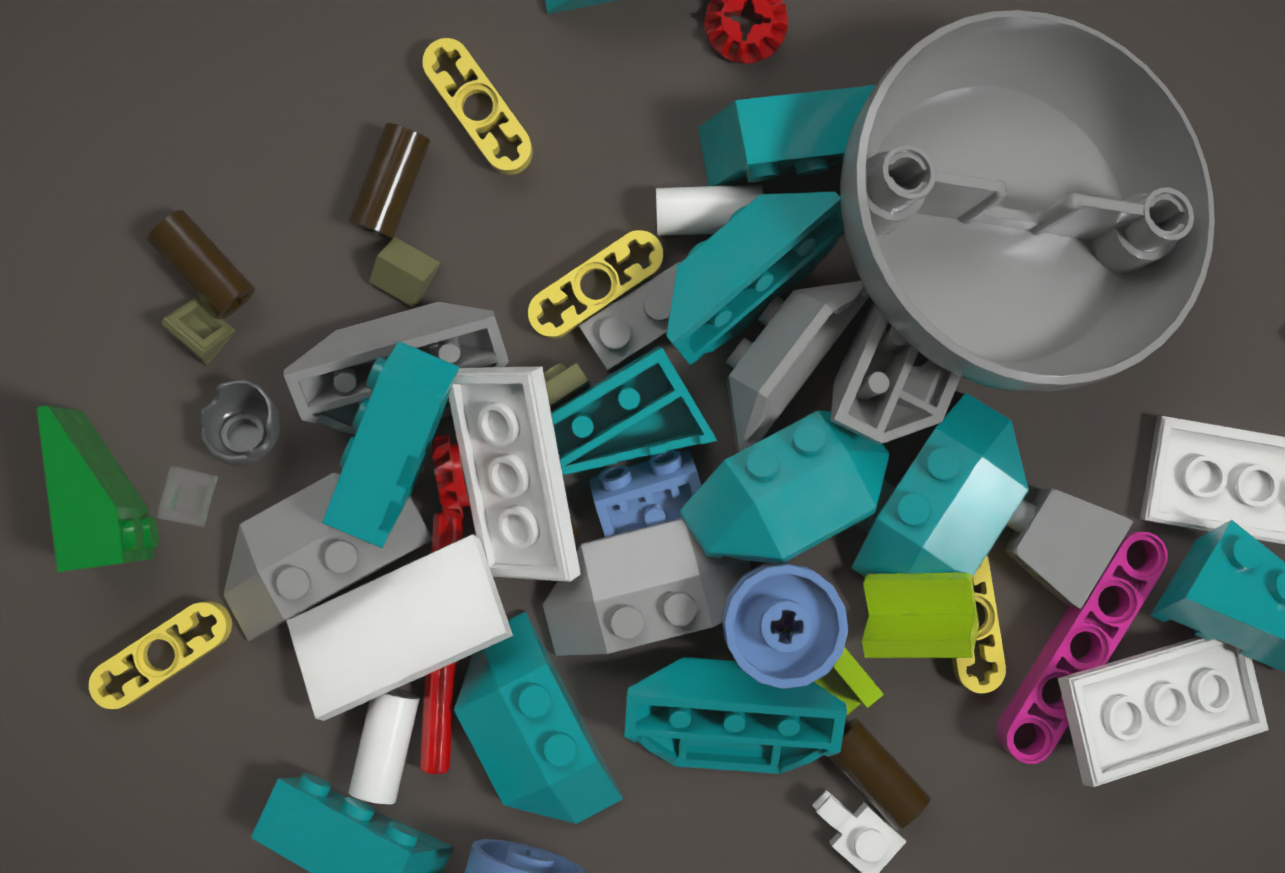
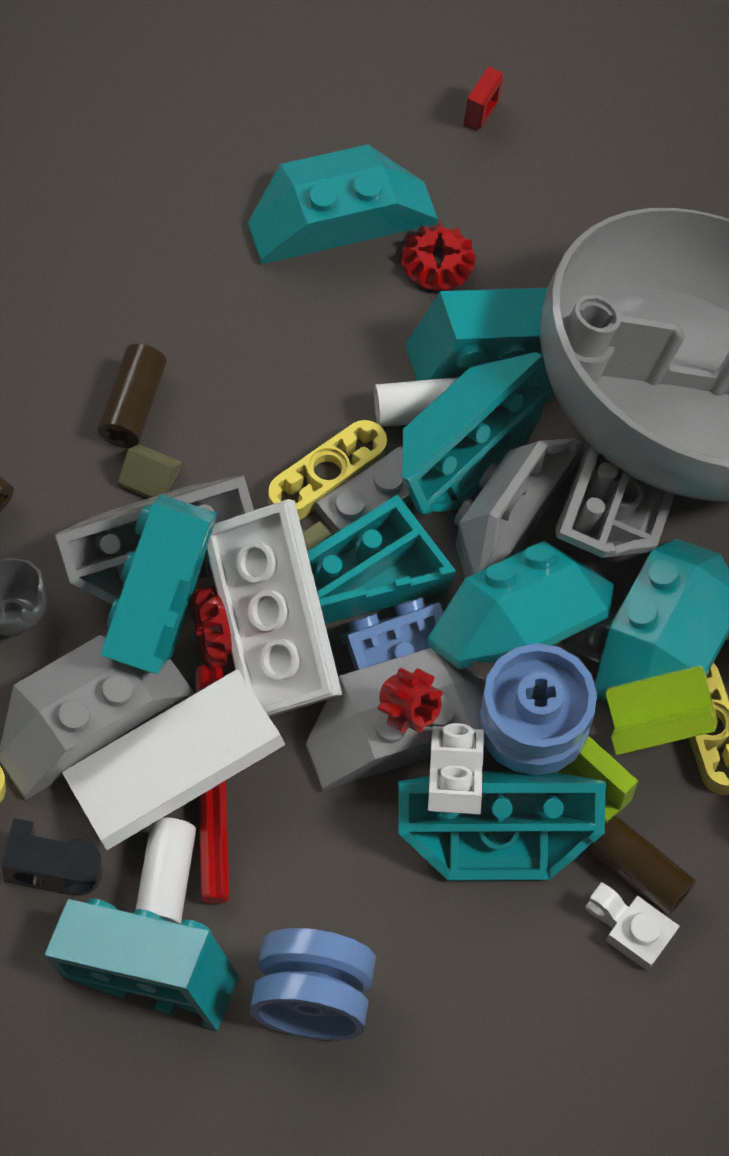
camera: 10 degrees left, 25 degrees down
light yellow beam [423,38,533,175] -> none
teal wedge [454,611,623,824] -> none
none -> black leg [1,818,102,895]
none -> red gear [377,668,443,733]
none -> white slope [428,723,484,814]

